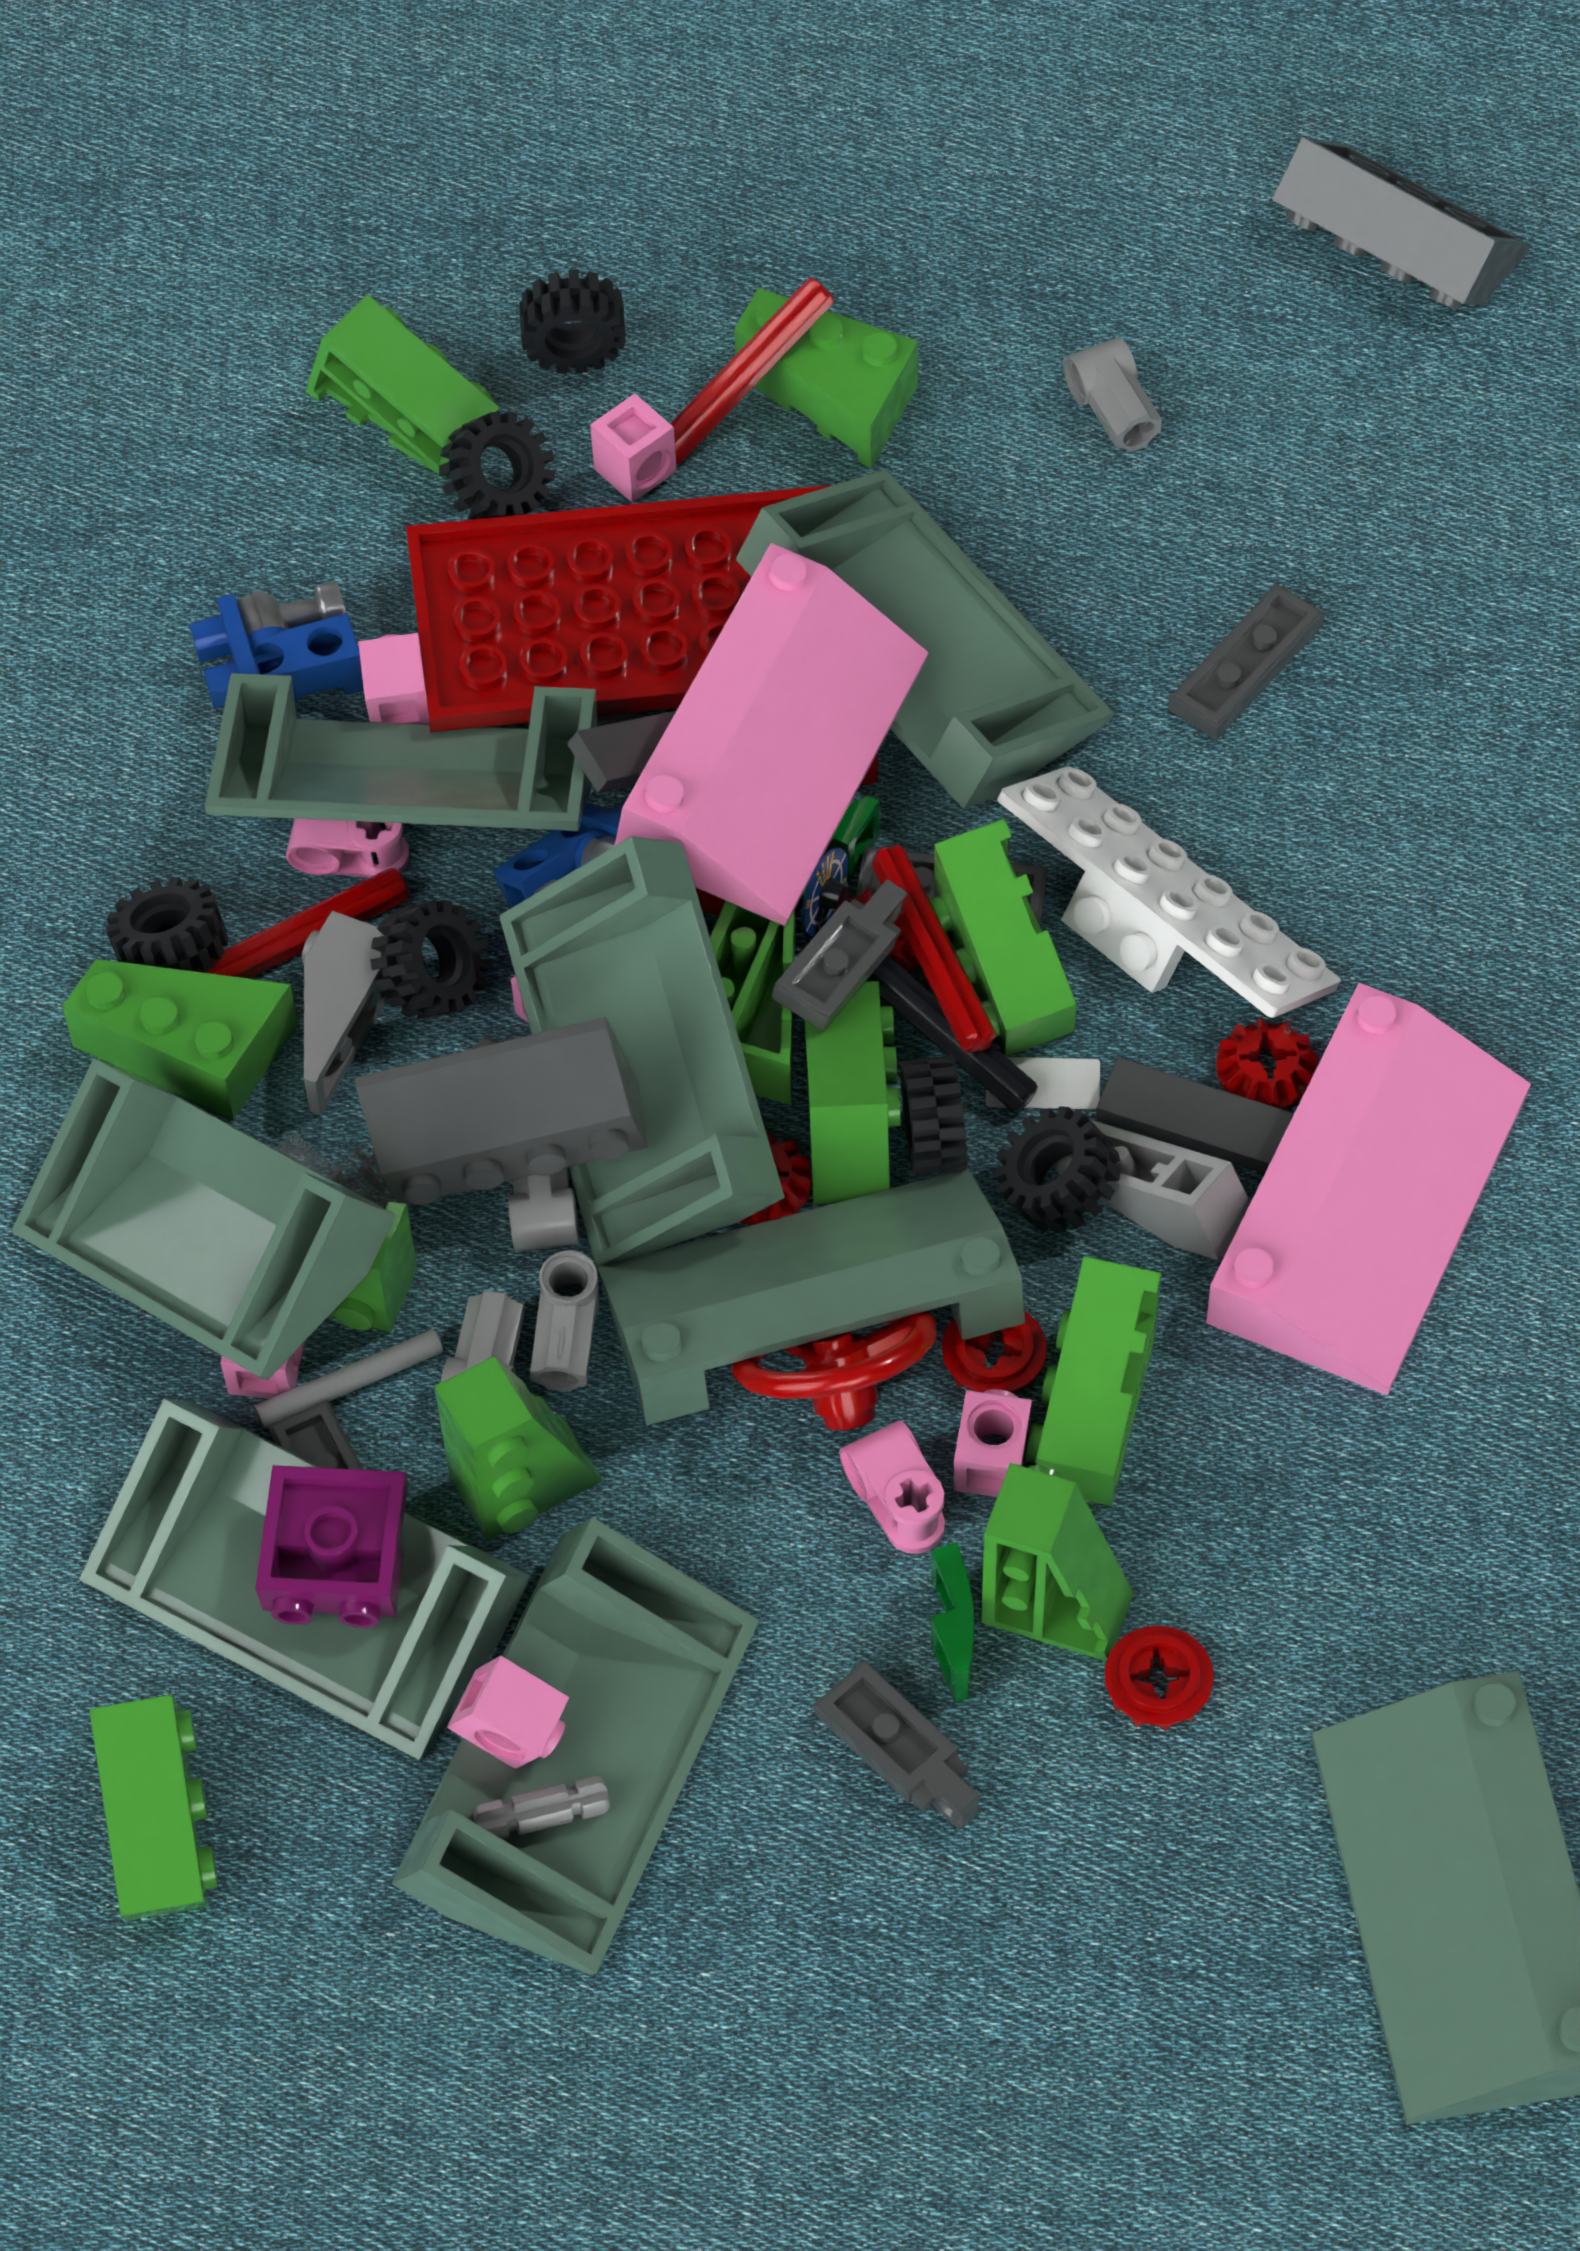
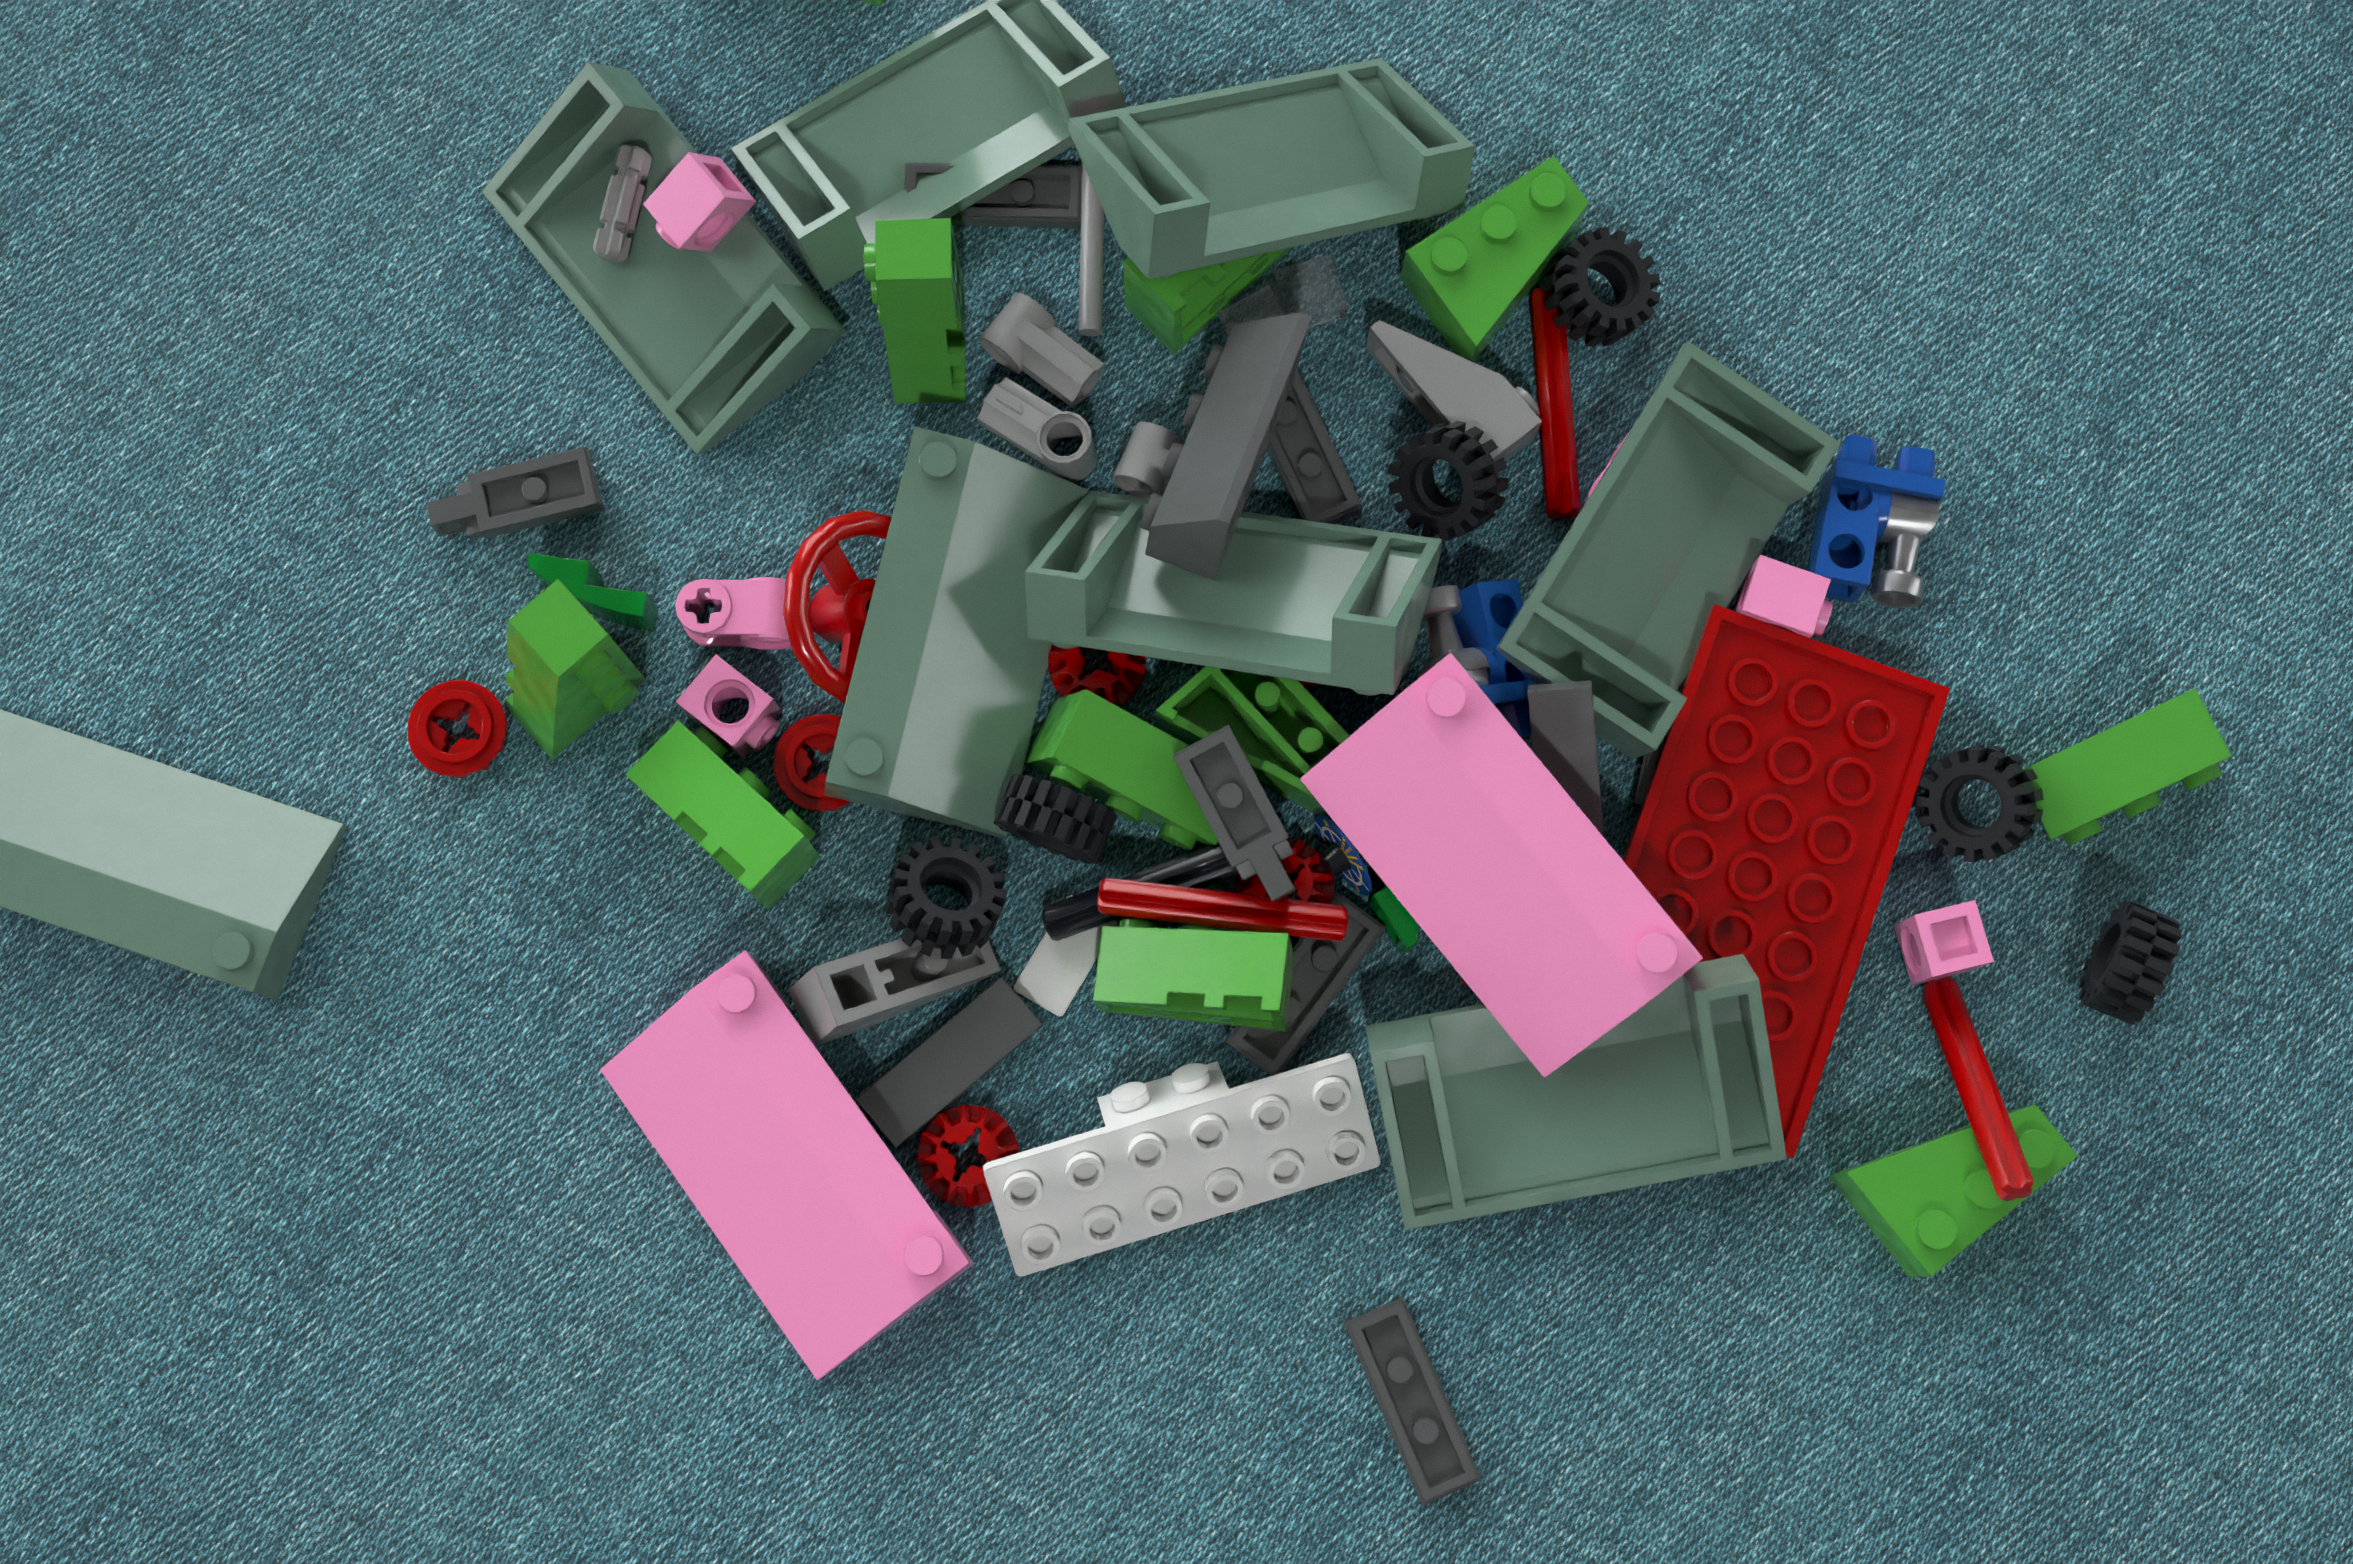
camera: 115 degrees right, 20 degrees up
magenta plate [255,1465,408,1628] -> none
light grey piece [1063,337,1162,453] -> none

